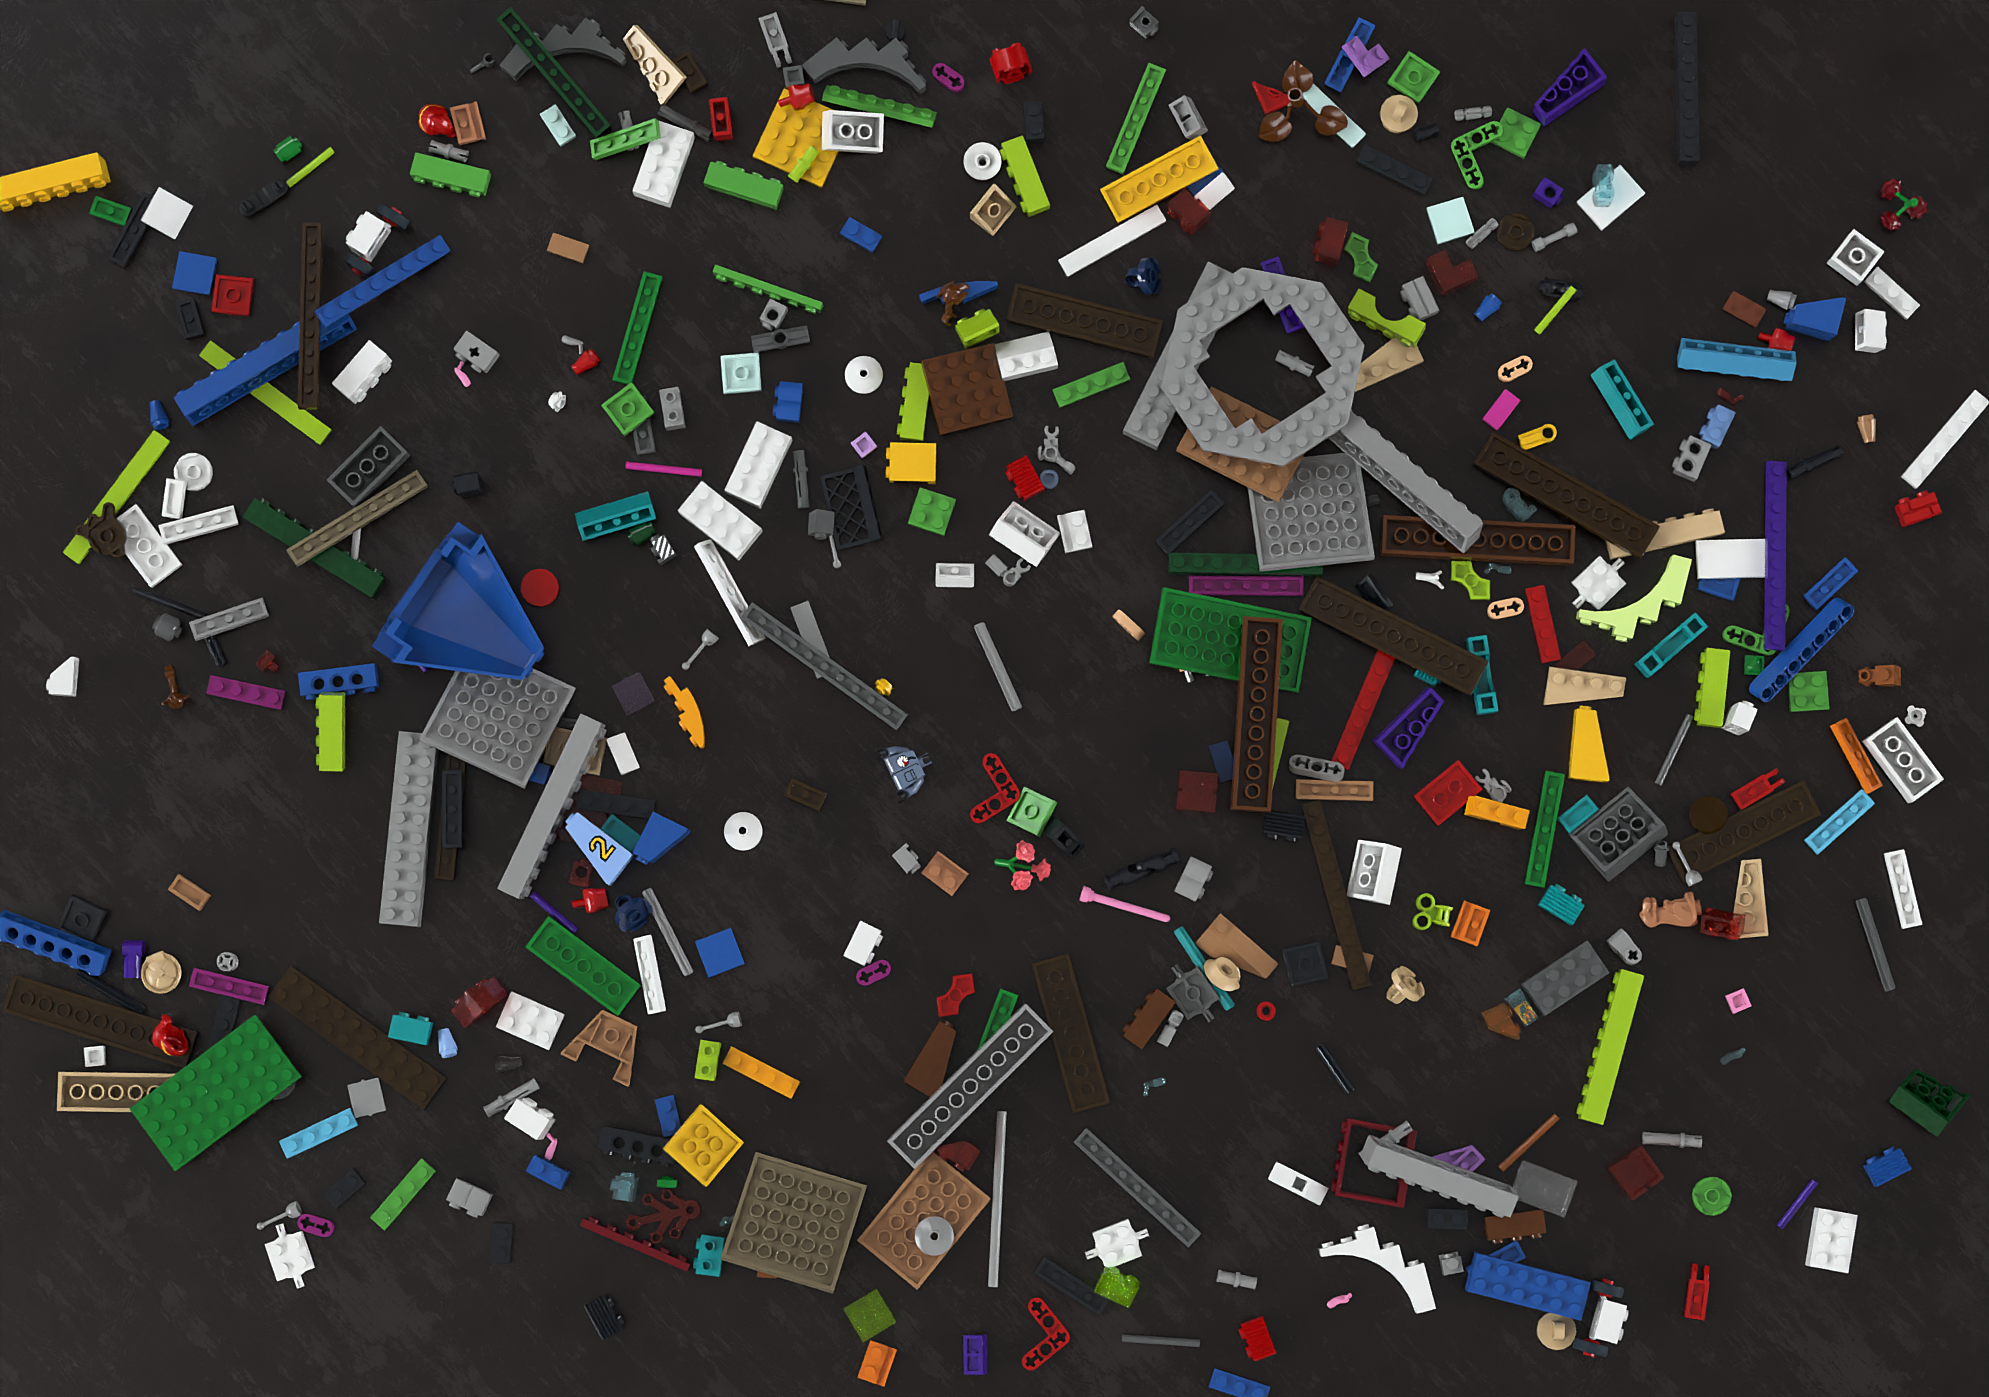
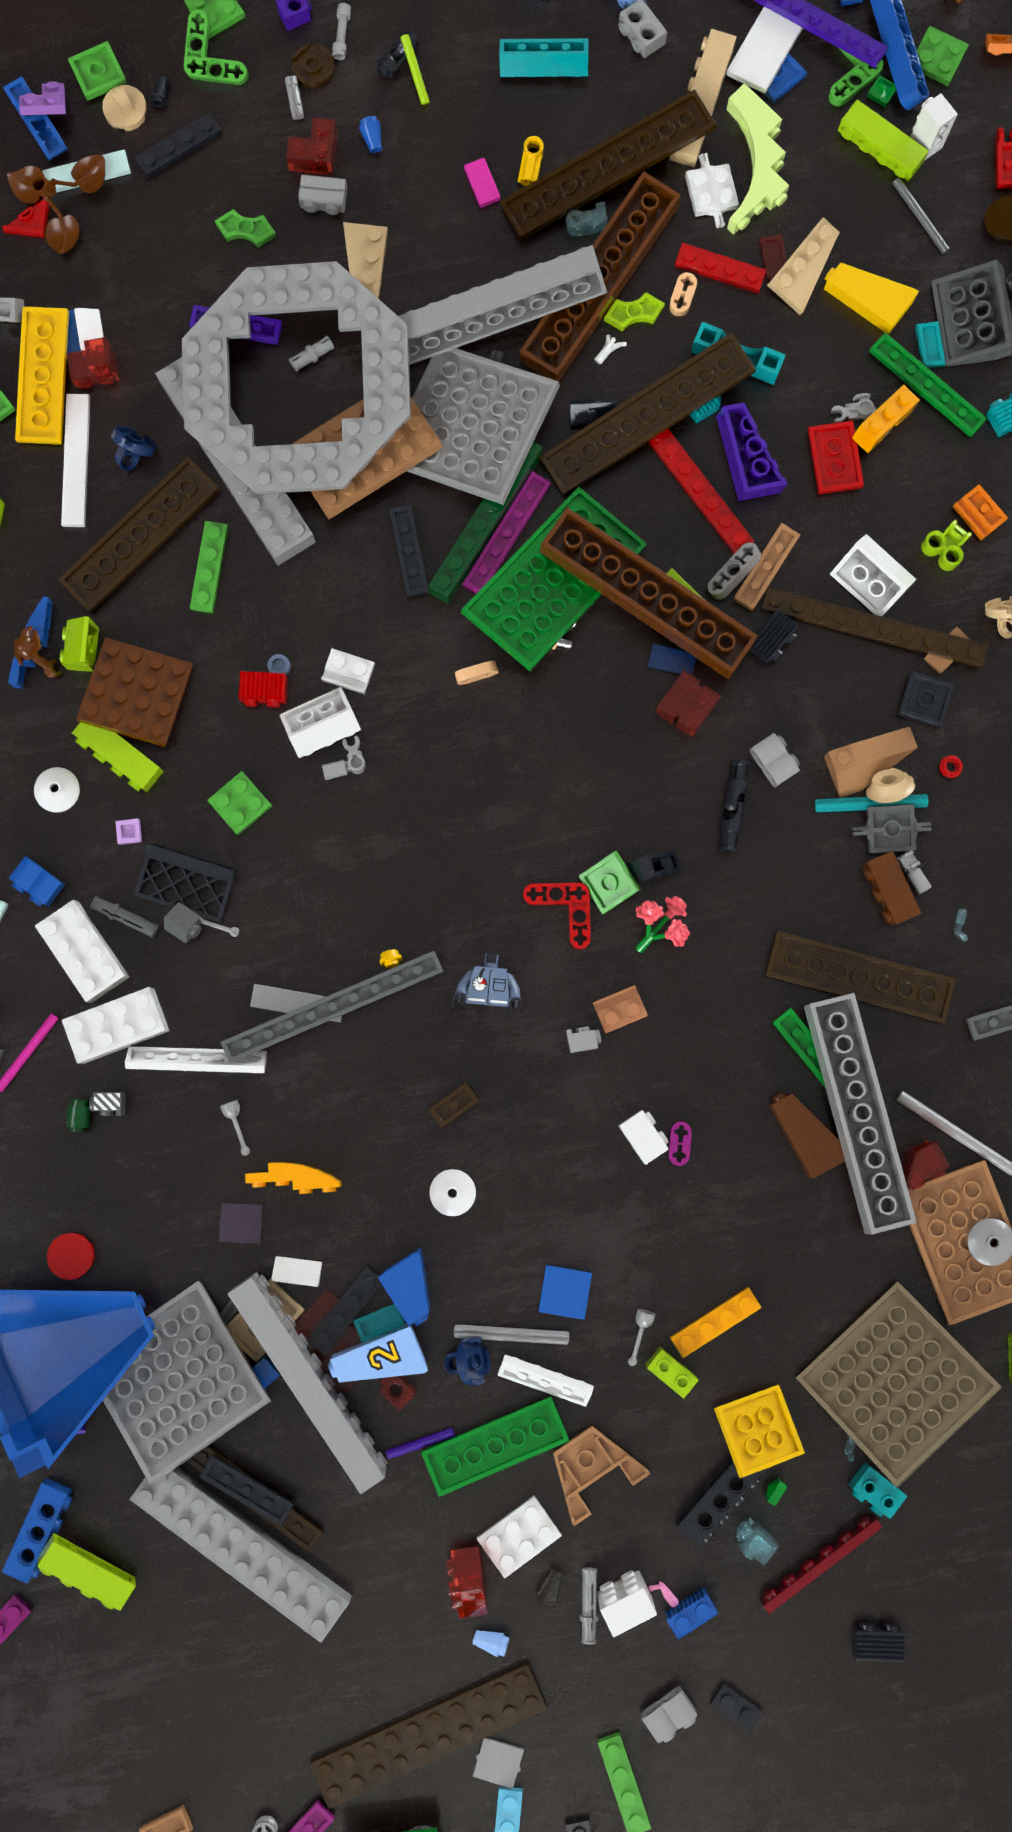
camera: 60 degrees left, 0 degrees up
teal brick [388,1012,433,1045] -> none
red piece [572,888,609,914] -> none
teal brick [575,491,656,541] -> none
clear red plant [626,1189,700,1243] -> none
blue plate [655,1095,681,1137] -> none
yellow panel [886,442,936,484] -> none
white slope [936,563,974,587] -> none
red tile [937,973,975,1017] -> none
light grey axle [974,622,1022,711] -> none
white slope [995,332,1058,381] -> none
light grey piece [1038,426,1076,475] -> none
bright pink piece [1080,886,1170,922] -> none
clear red brick [1312,217,1348,266] -> none
lime arch [1348,289,1426,348] -> none
light aqua tile [1426,197,1475,244] -> none
light grey axle [1454,106,1492,121] -> none
clear light blue piece [1484,563,1511,574] -> none
light nougat beam [1497,356,1533,382] -> none
teal arch [1634,612,1708,678] -> none

